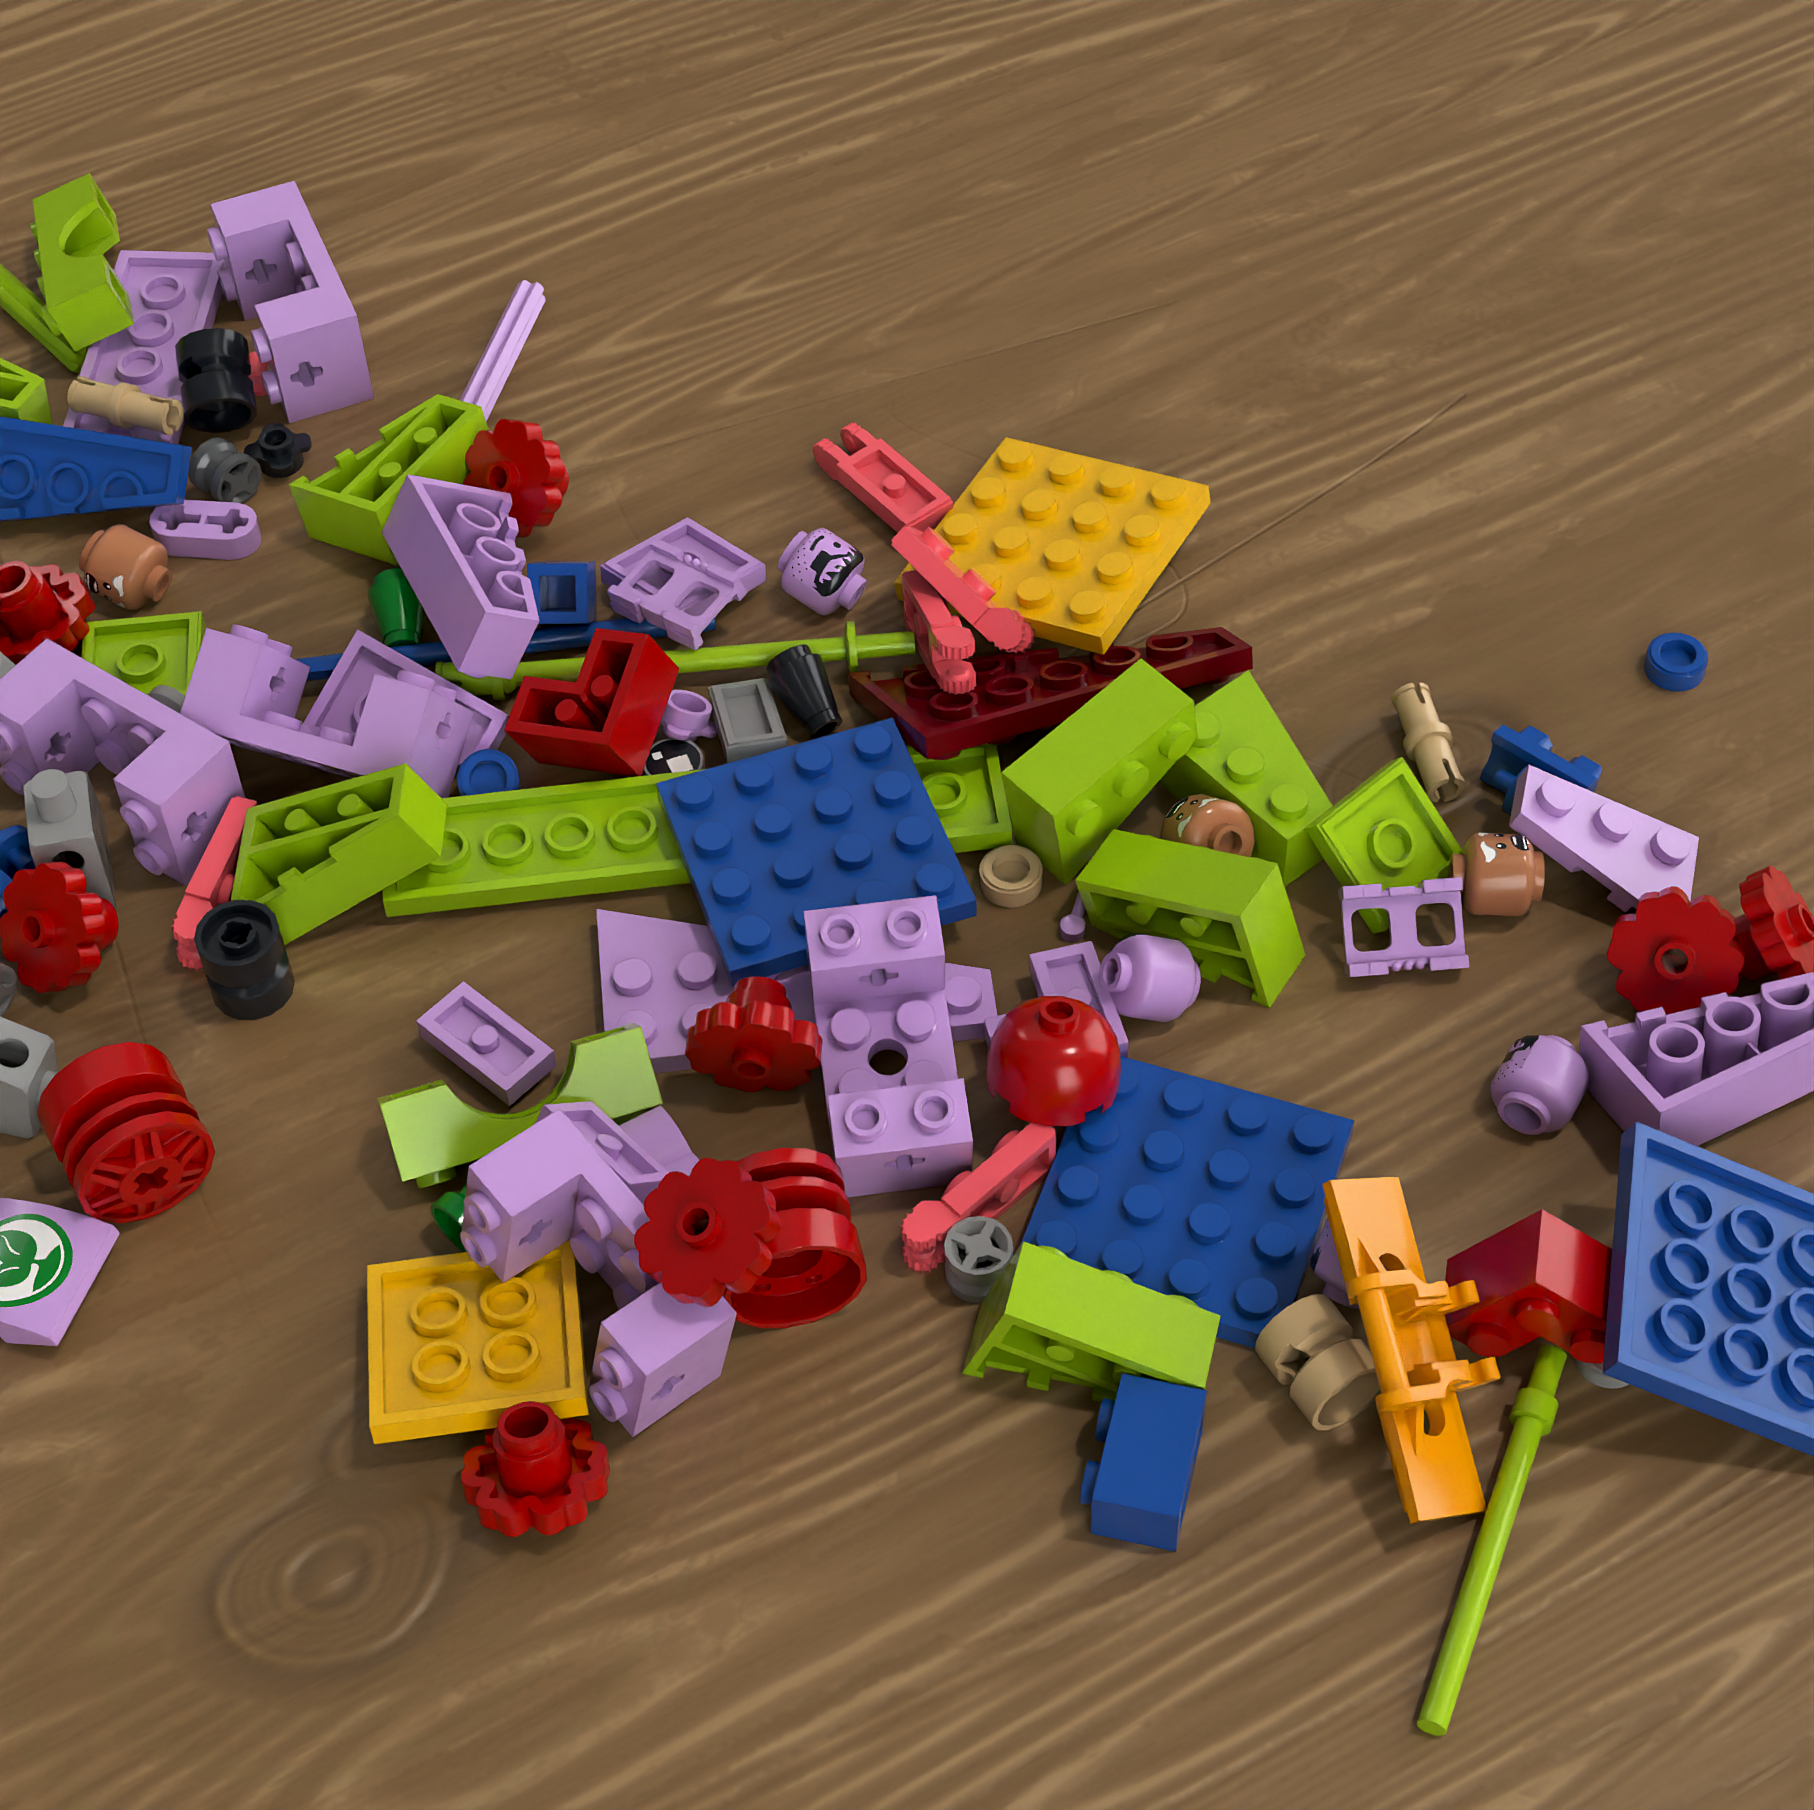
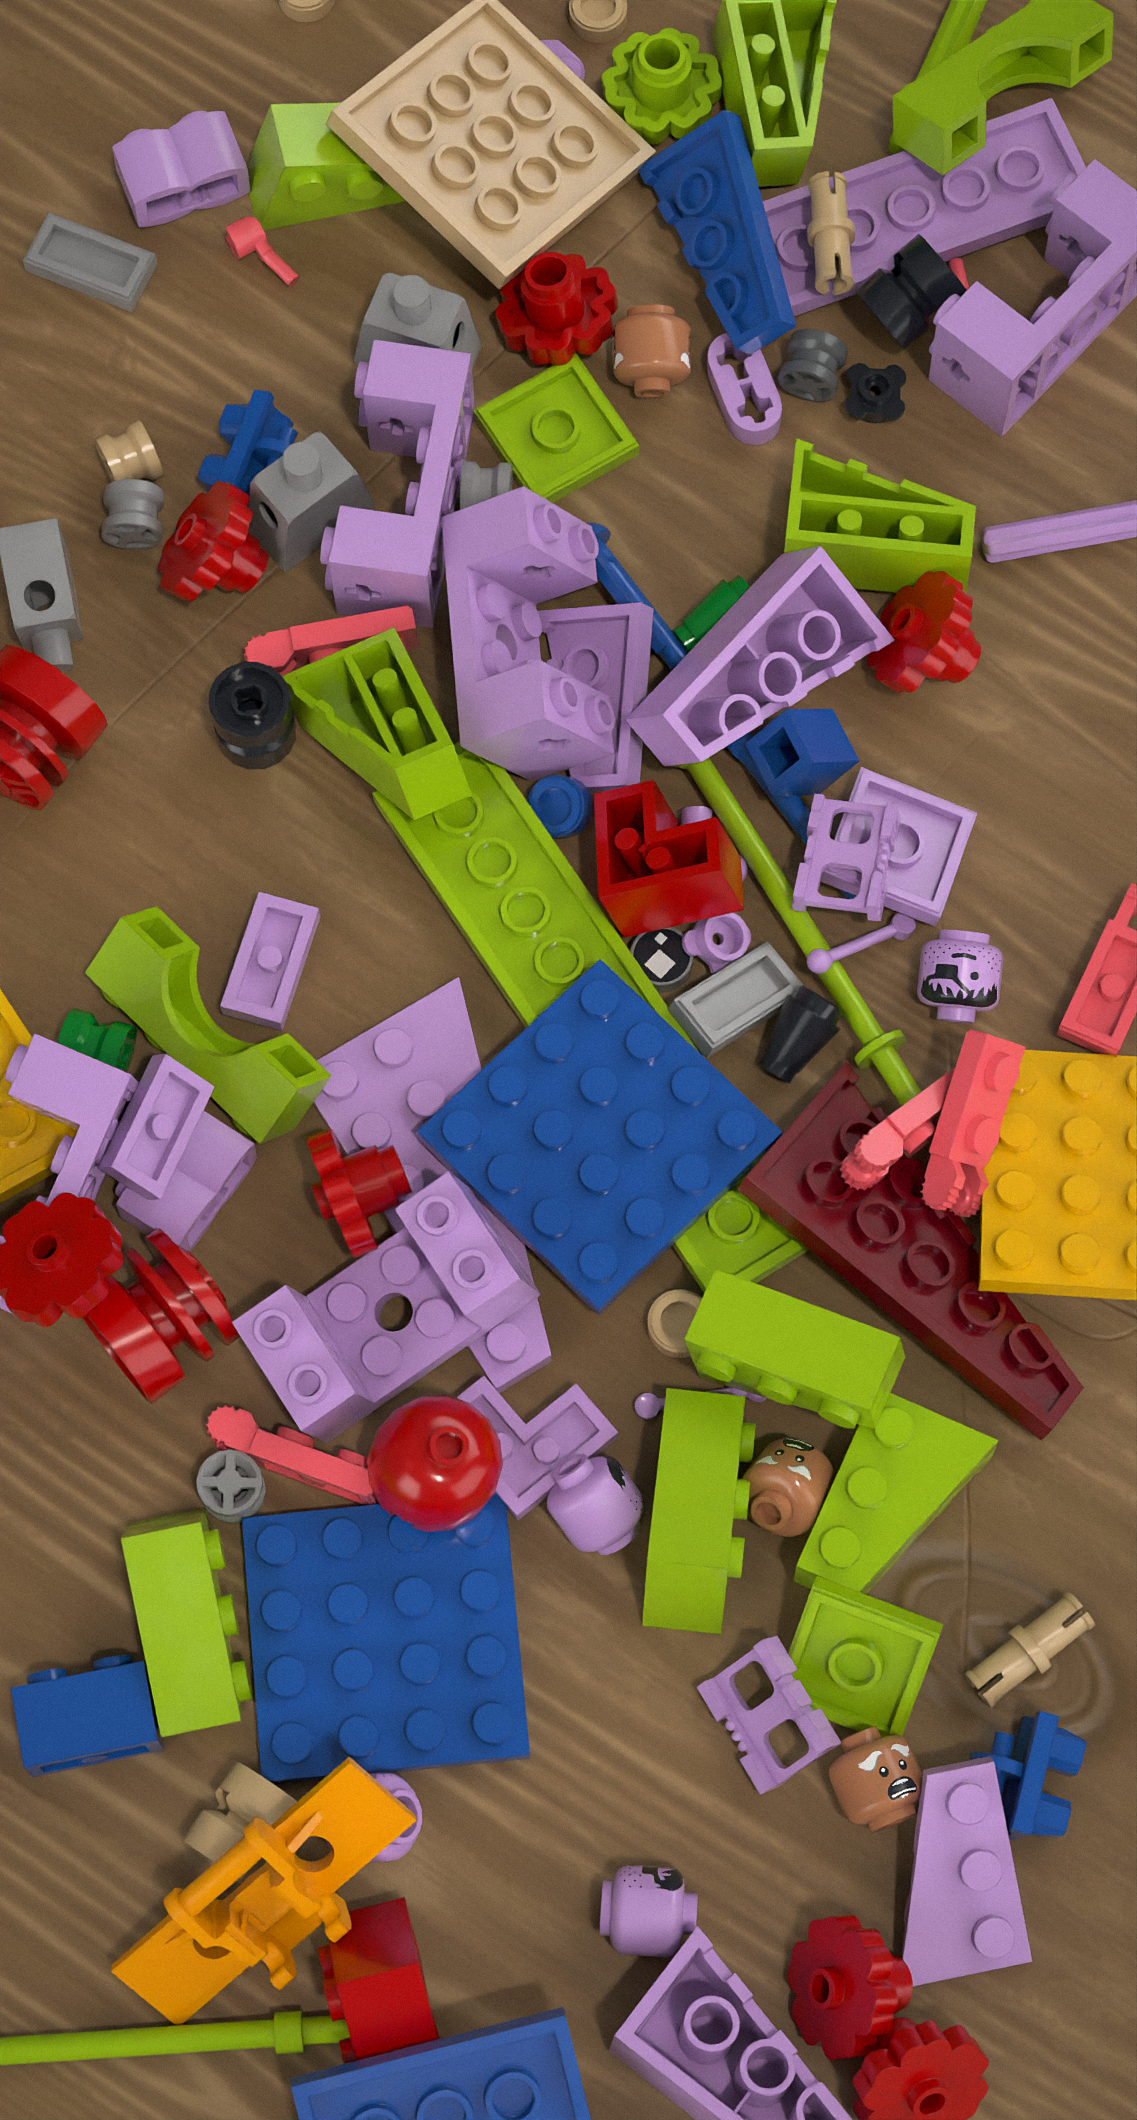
camera: 65 degrees right, 20 degrees up
none -> lavender hinge [807,913,916,974]

